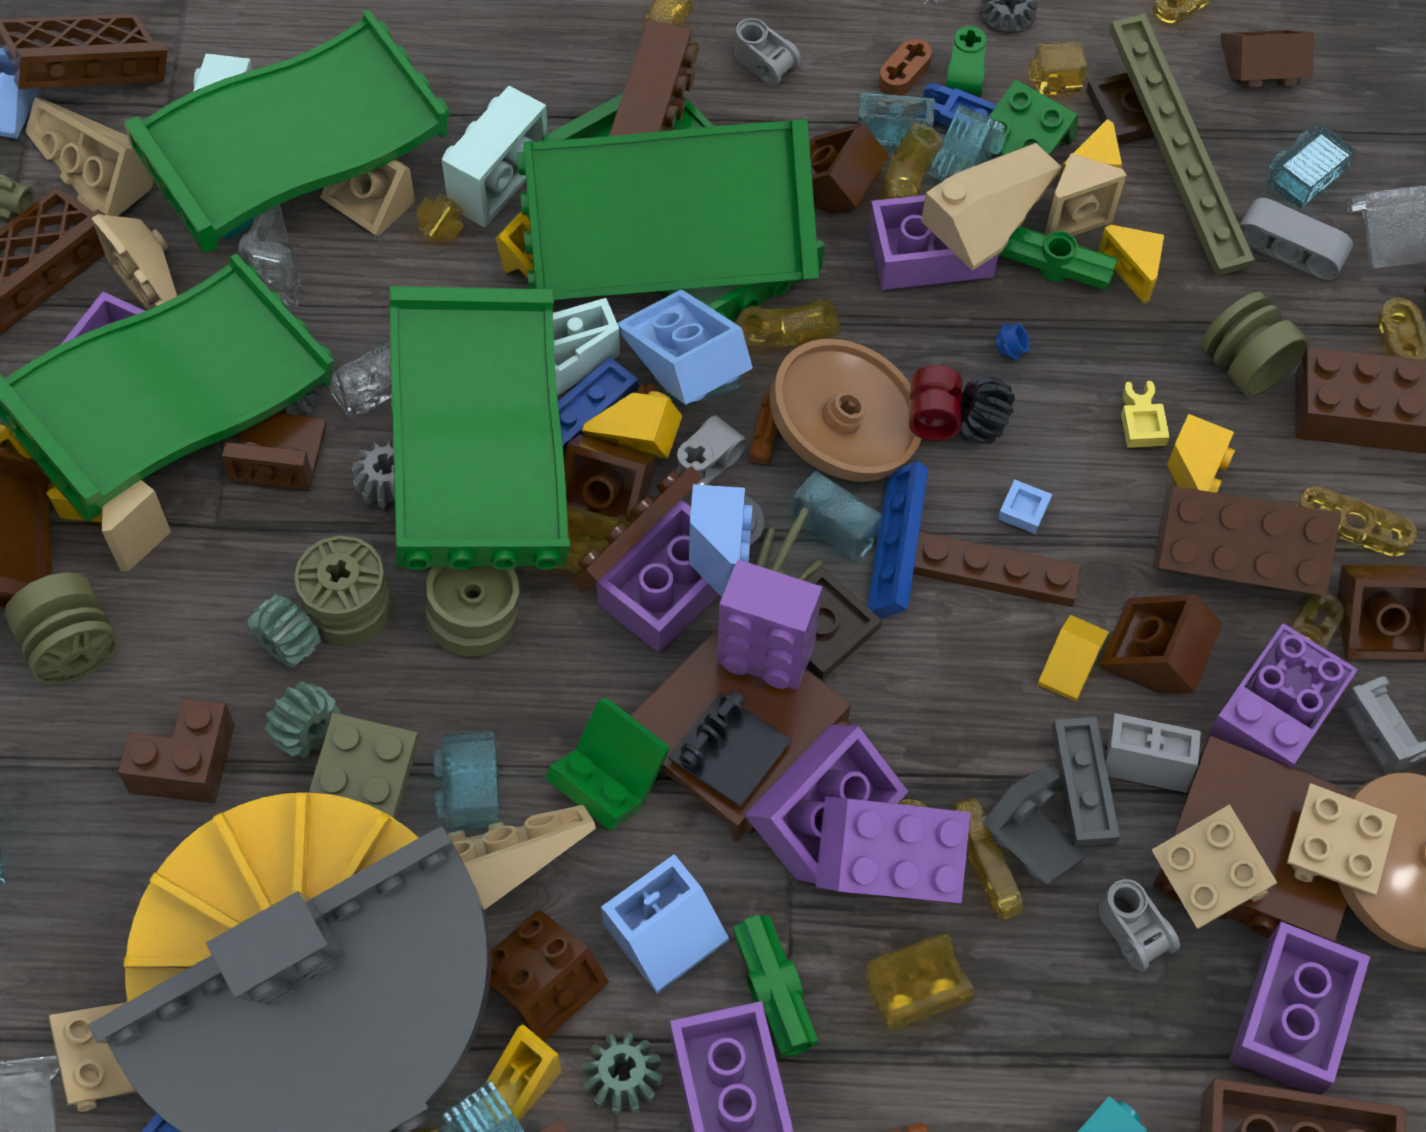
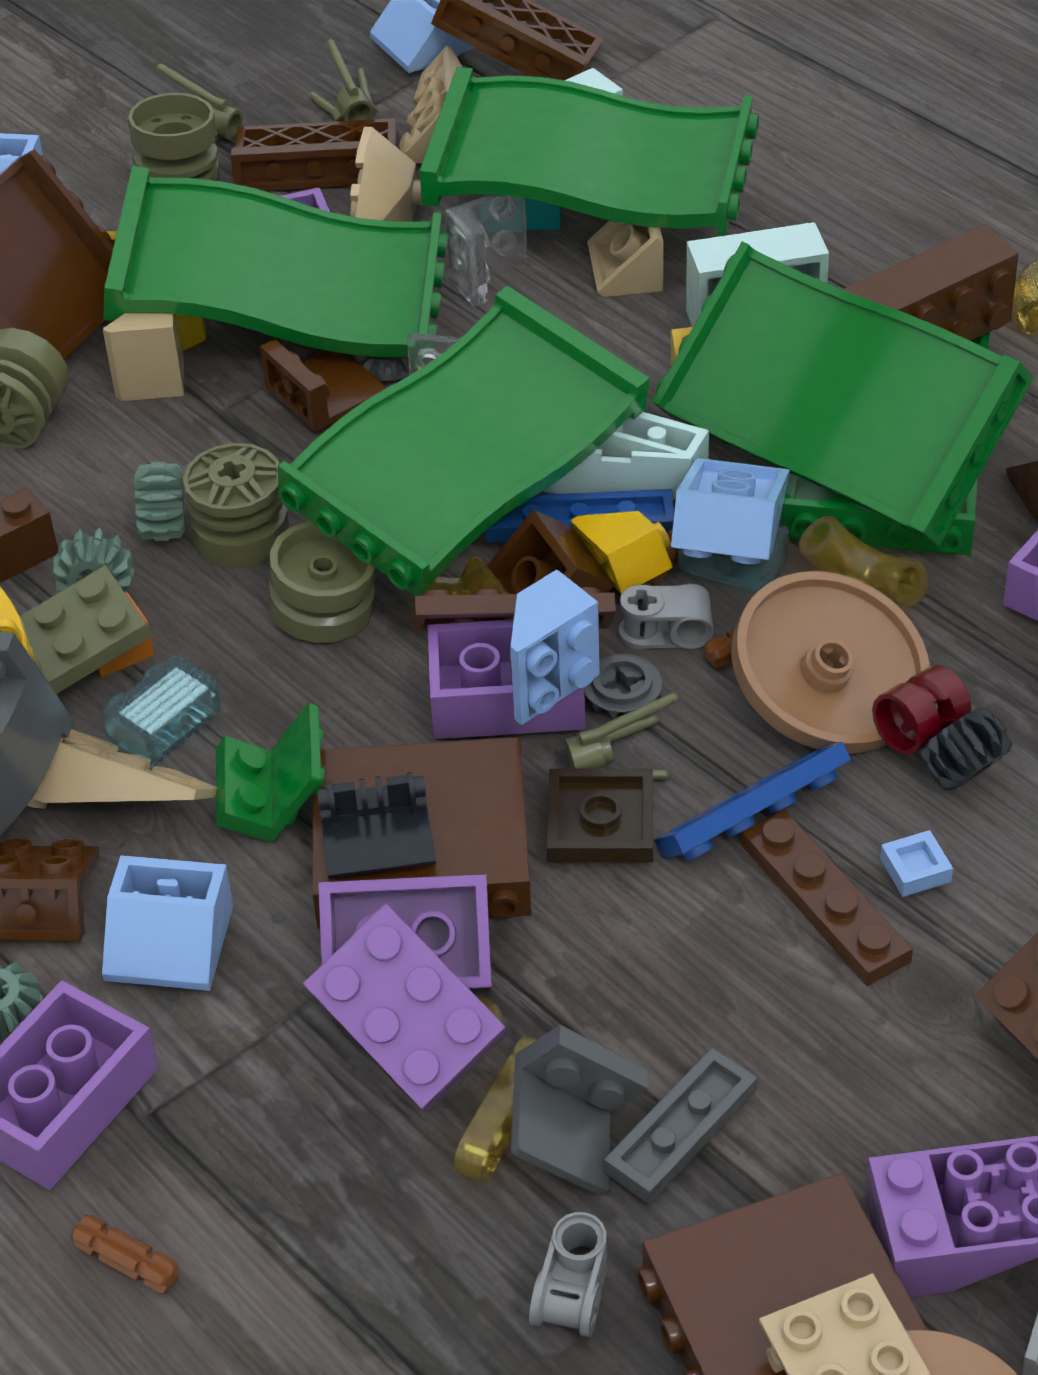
camera: 50 degrees right, 15 degrees down
clear yellow gear [416,194,464,242] -> none
medium lavender brick [717,559,822,690] -> none
green piece [733,915,818,1058] -> none
clear light blue brick [792,471,882,563] -> none
clear yellow bracket [865,933,975,1032] -> none
yellow slope [1037,615,1109,702] -> none
reddish brown slope [1100,594,1222,693] -> none
light grey hinge [1105,713,1201,793] -> none
tan hinge [1152,804,1278,929] -> none

